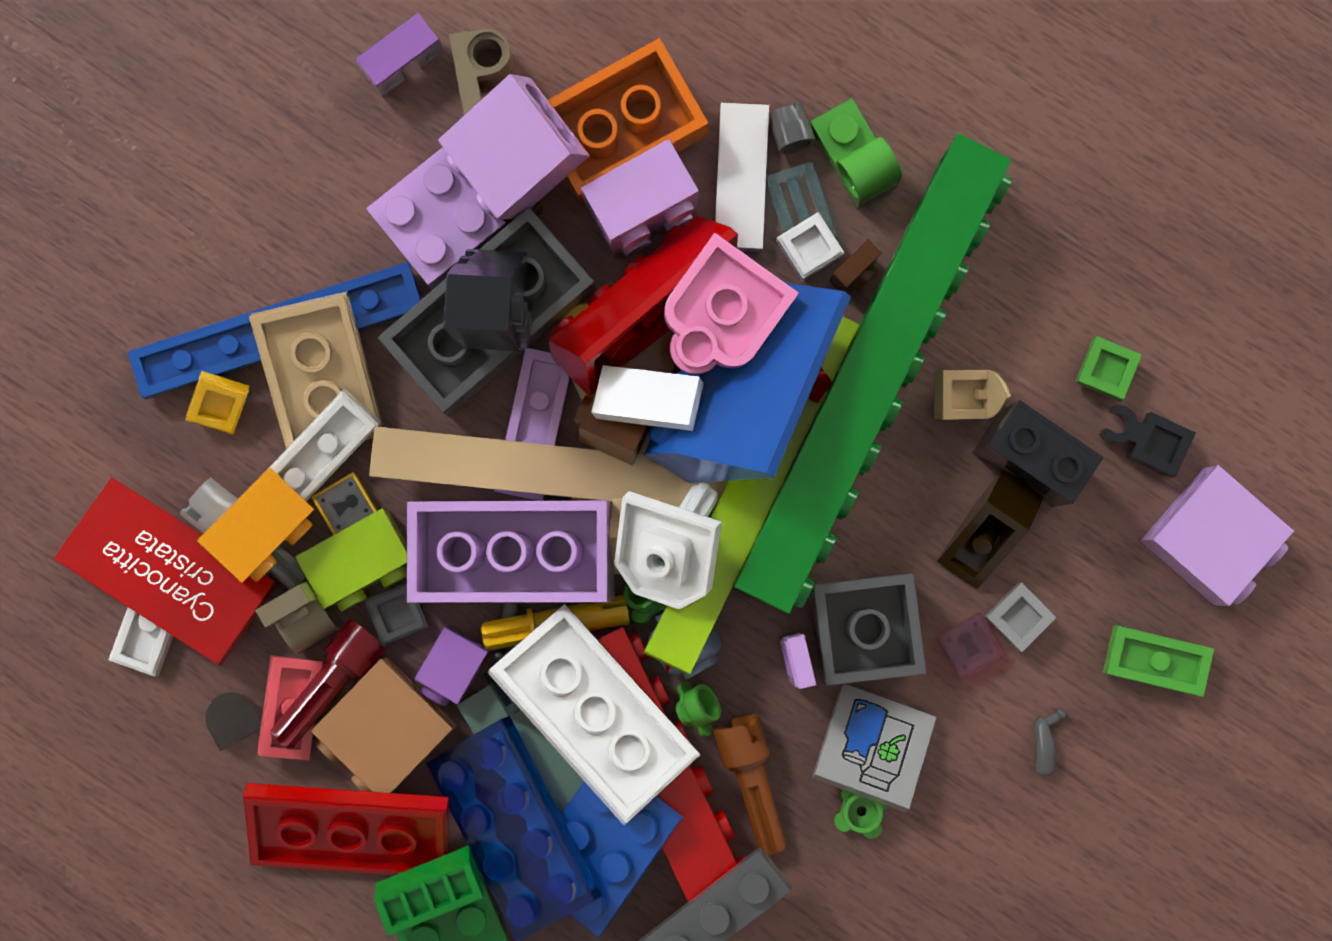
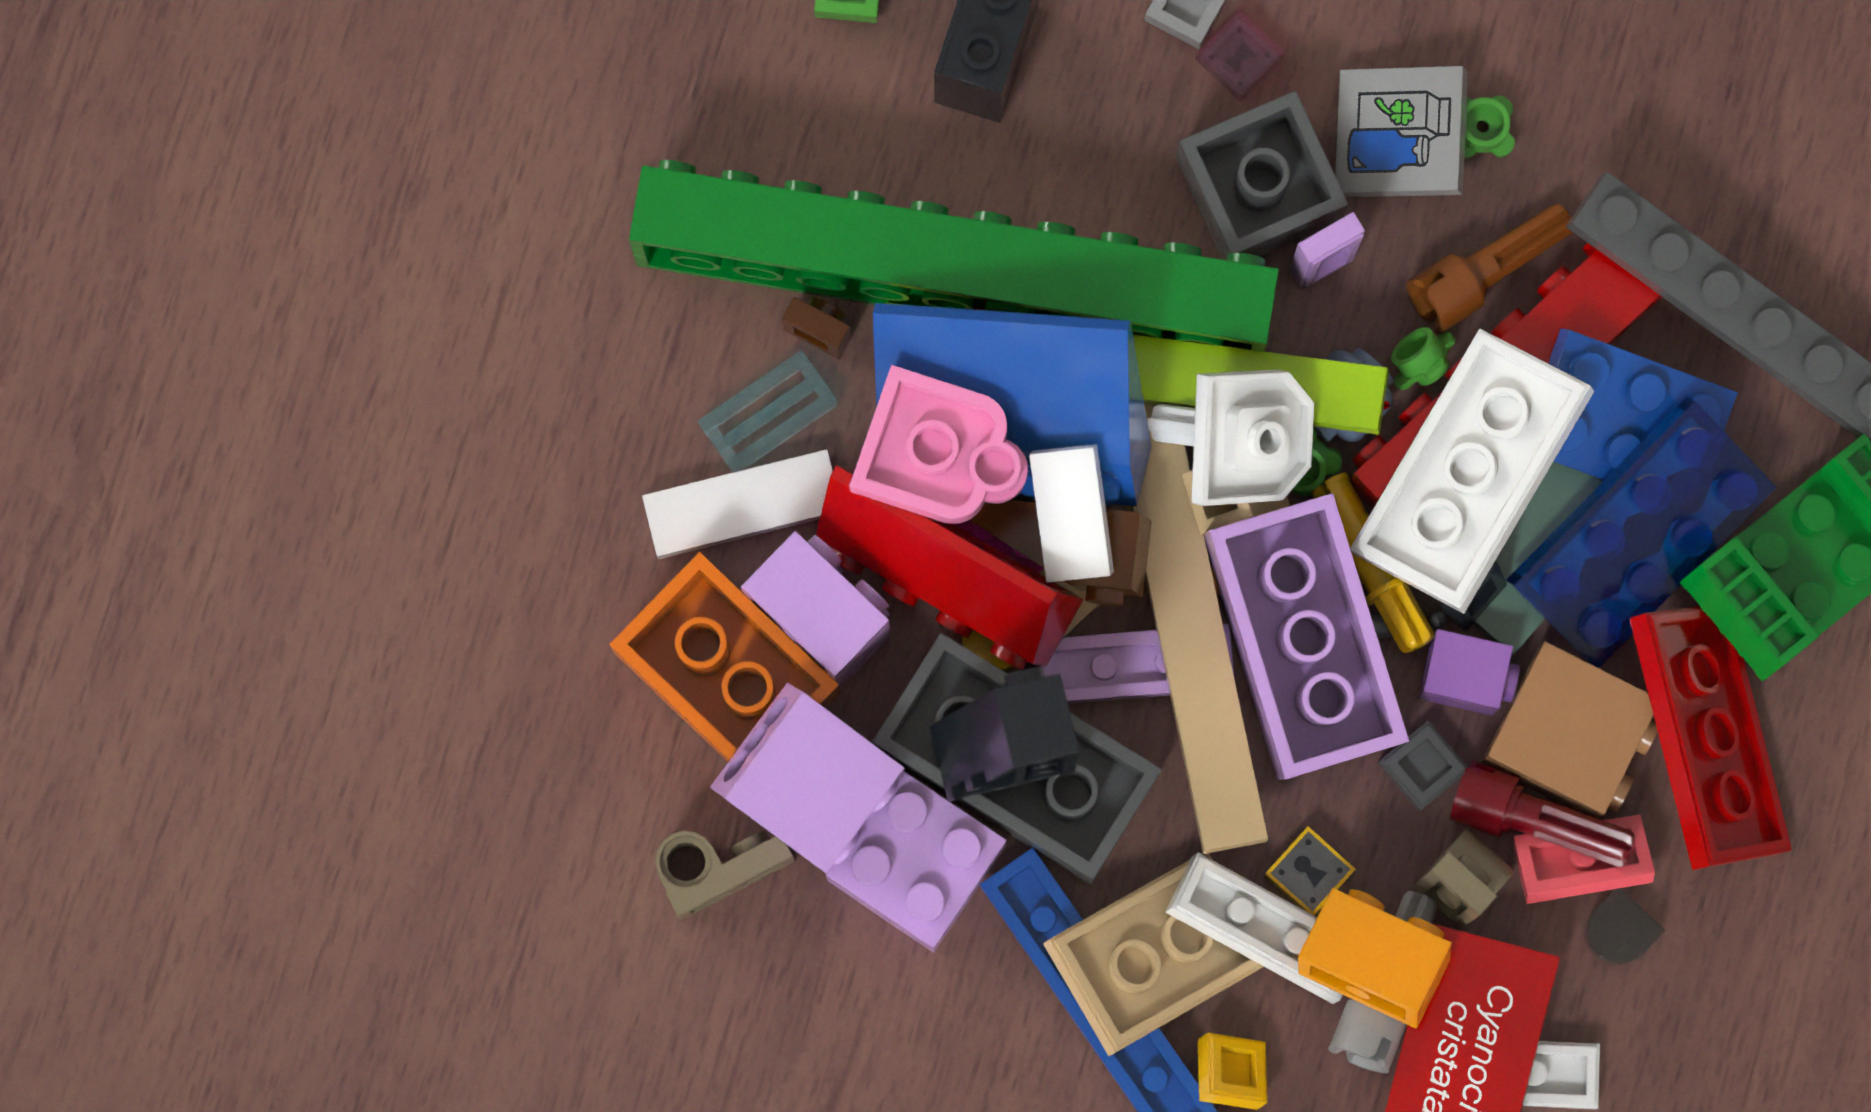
camera: 105 degrees left, 5 degrees down
lime brick [295,508,407,613] -> none
medium lavender piece [356,13,444,97] -> none
dark grey hose [770,102,816,154] -> none
white tile [776,212,844,281] -> none
bright green plate [810,98,902,208] -> none
tan plate [934,369,1011,420] -> none
dark brown slope [937,469,1044,589] -> none

